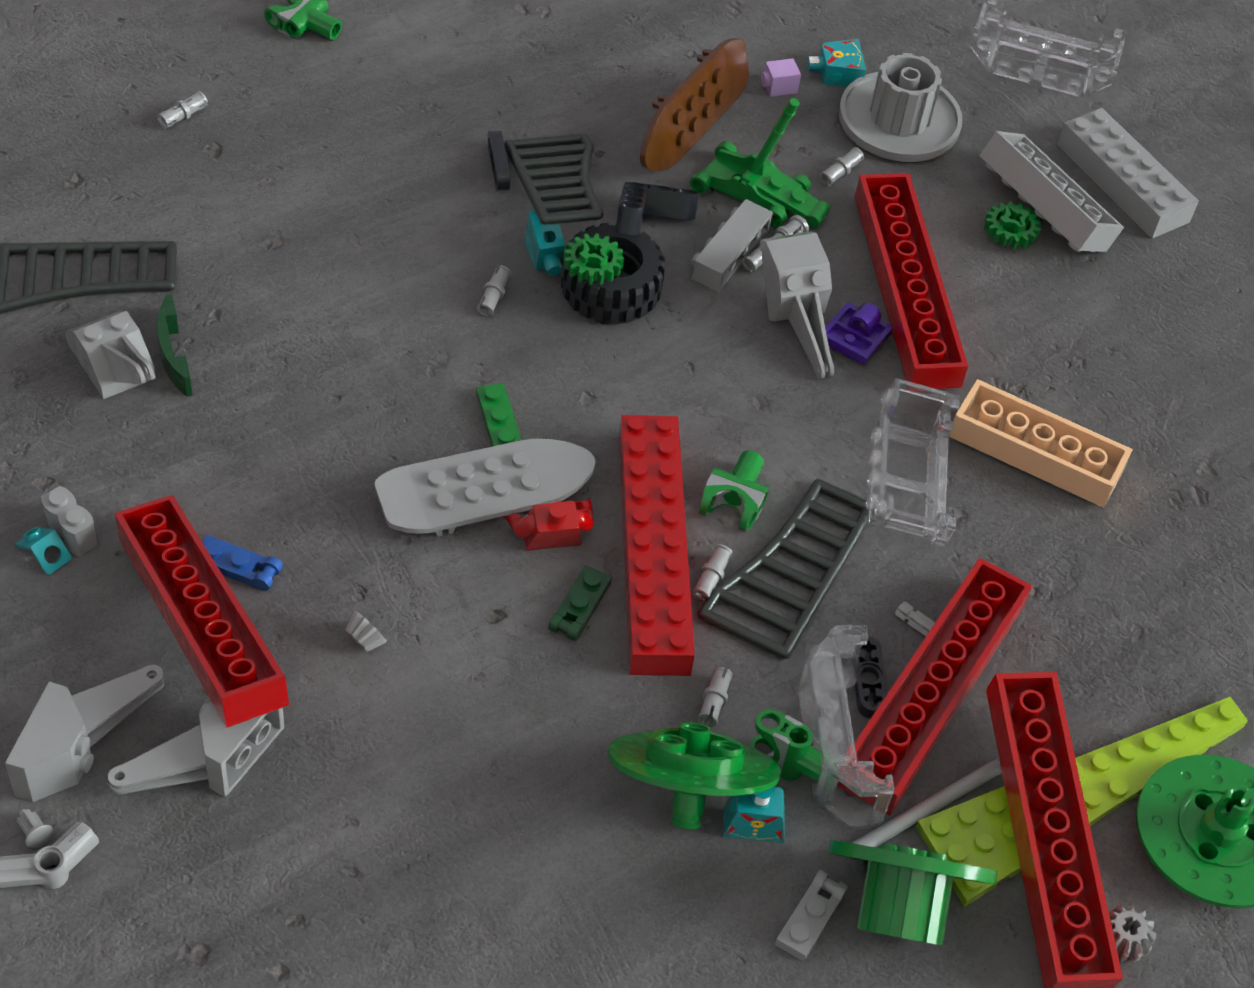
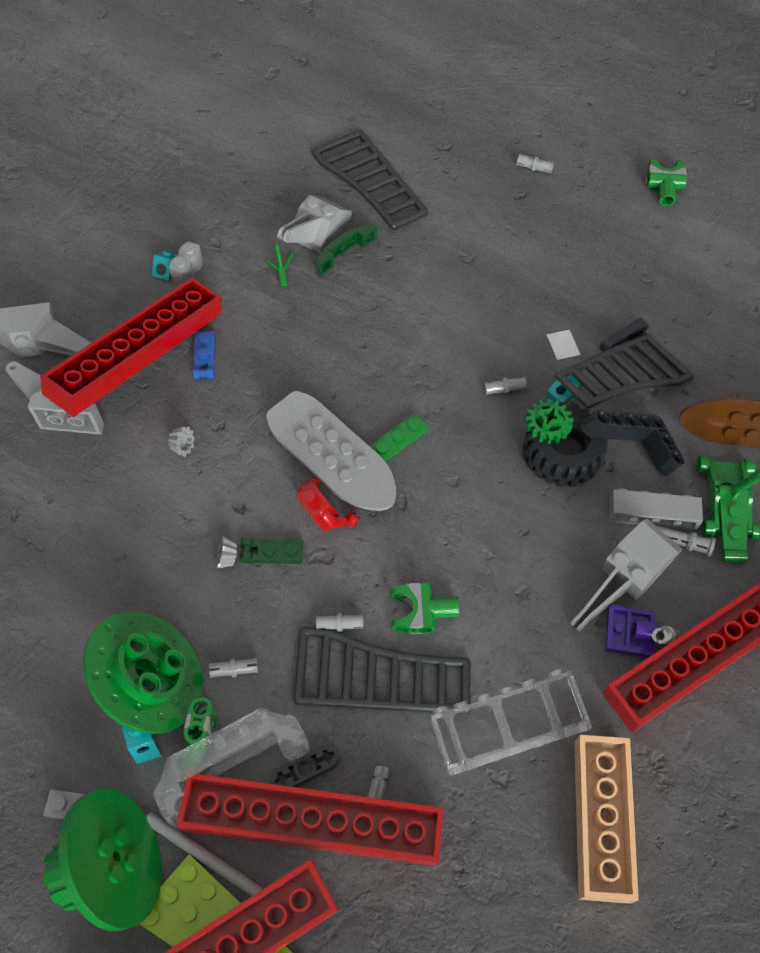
camera: 70 degrees right, 10 degrees up
red brick [618,415,695,676] -> none
none -> light grey piece [216,536,237,568]
none -> green plant [266,244,294,286]
none -> white sticker [547,330,581,360]
none -> light grey pin [652,626,681,645]

